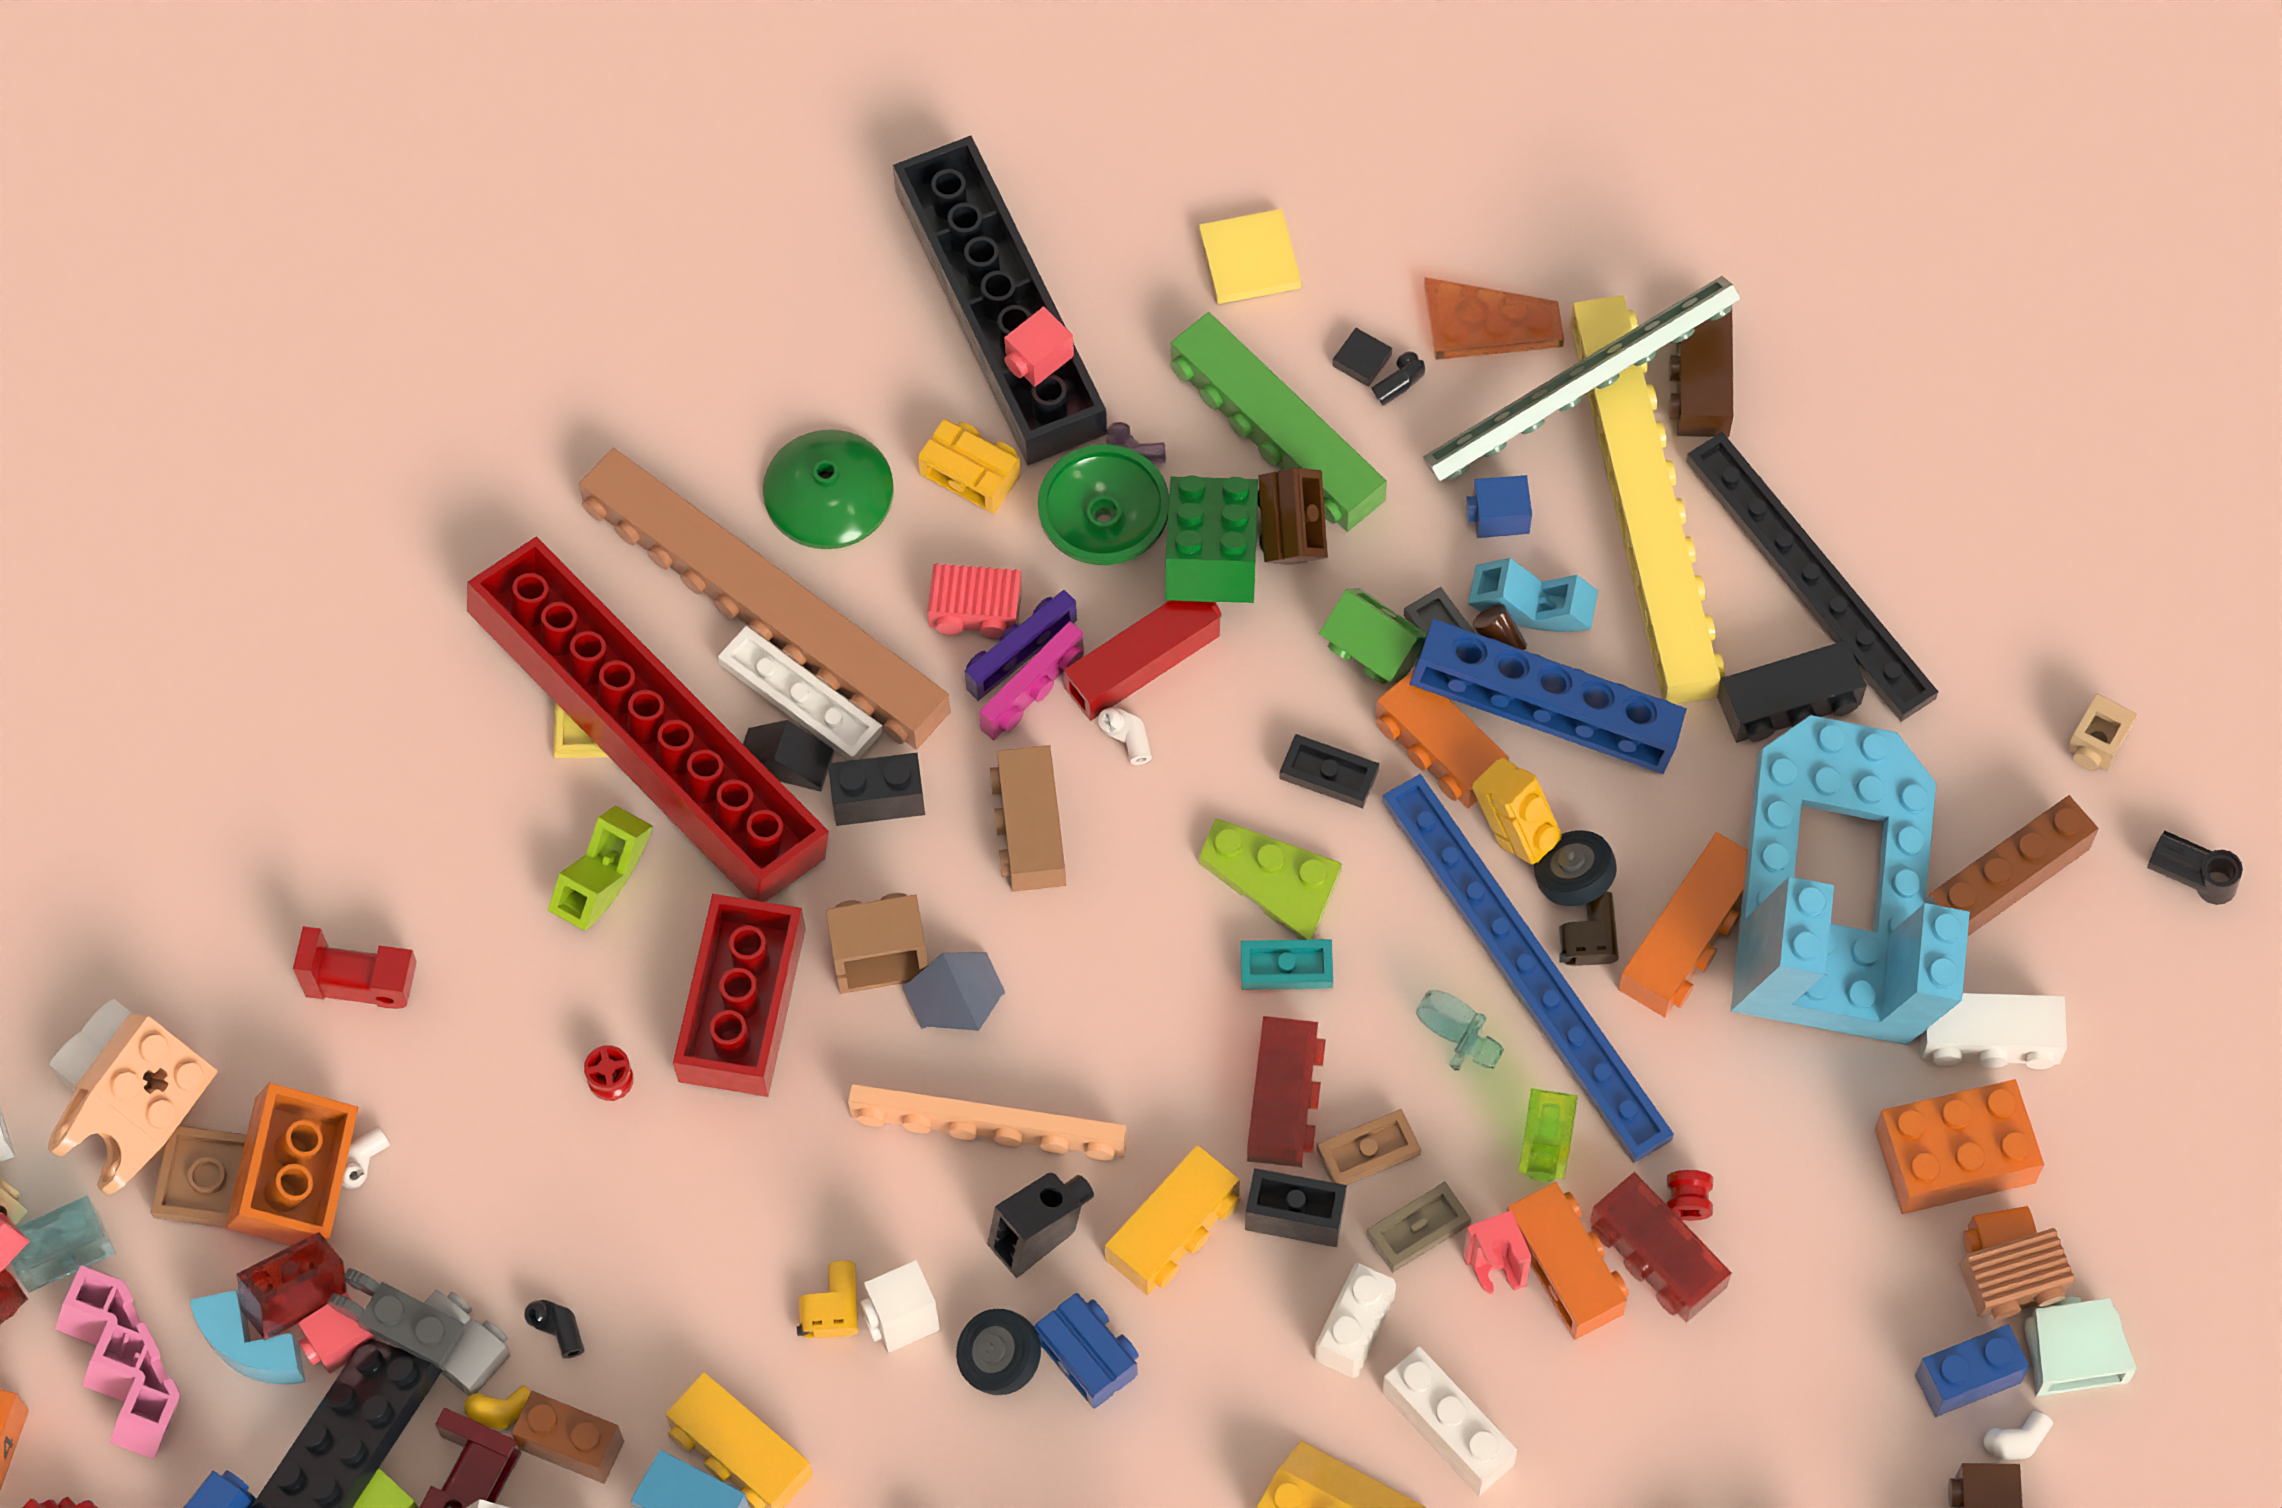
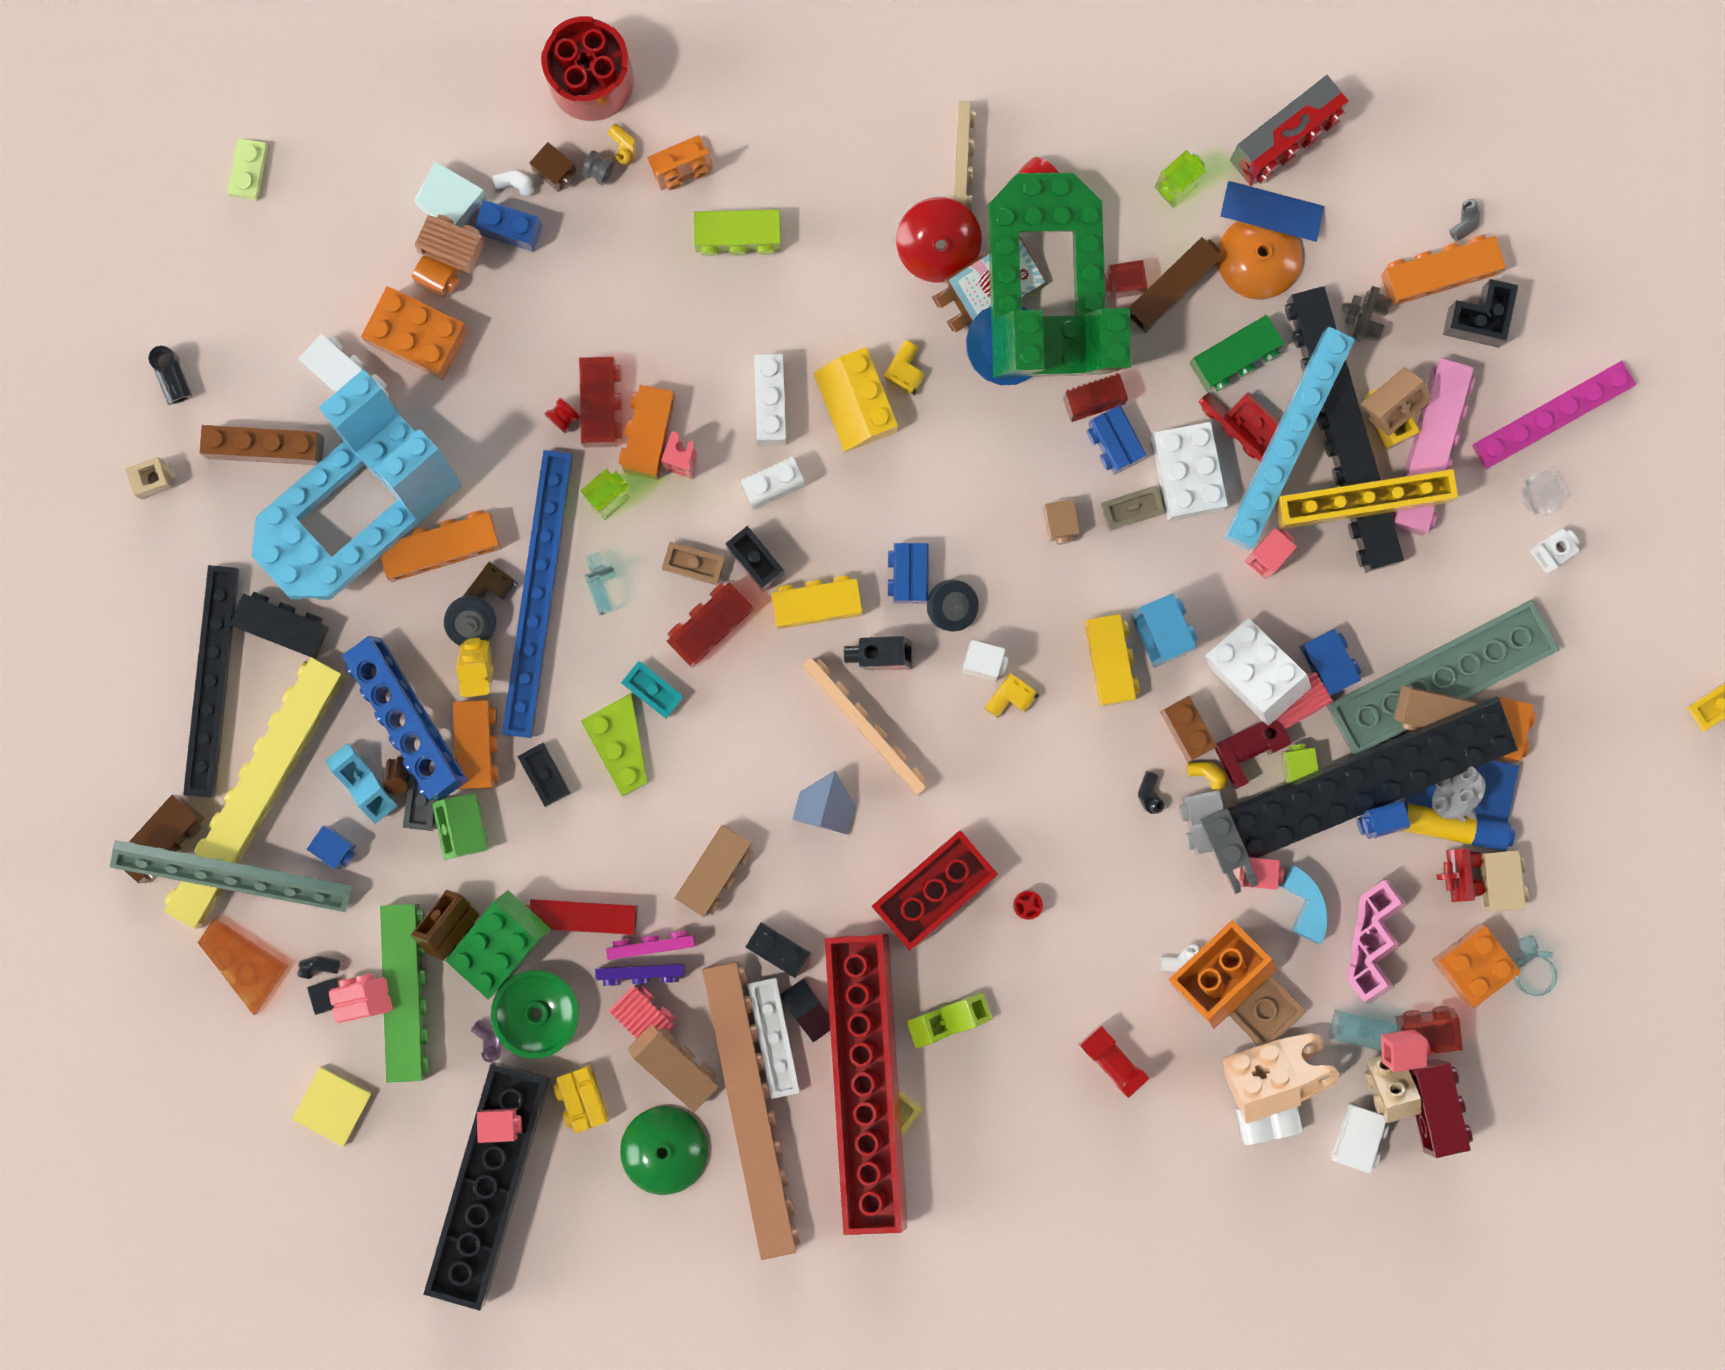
camera: 145 degrees left, 20 degrees up
clear red brick [236,1232,347,1340] -> none
medium nougat piece [826,893,928,994] -> none
white arm [1098,707,1152,765] -> none
dark tan plate [1367,1182,1471,1273] -> none
none -> coral brick [329,973,393,1023]
none -> medium nougat brick [627,1023,718,1112]

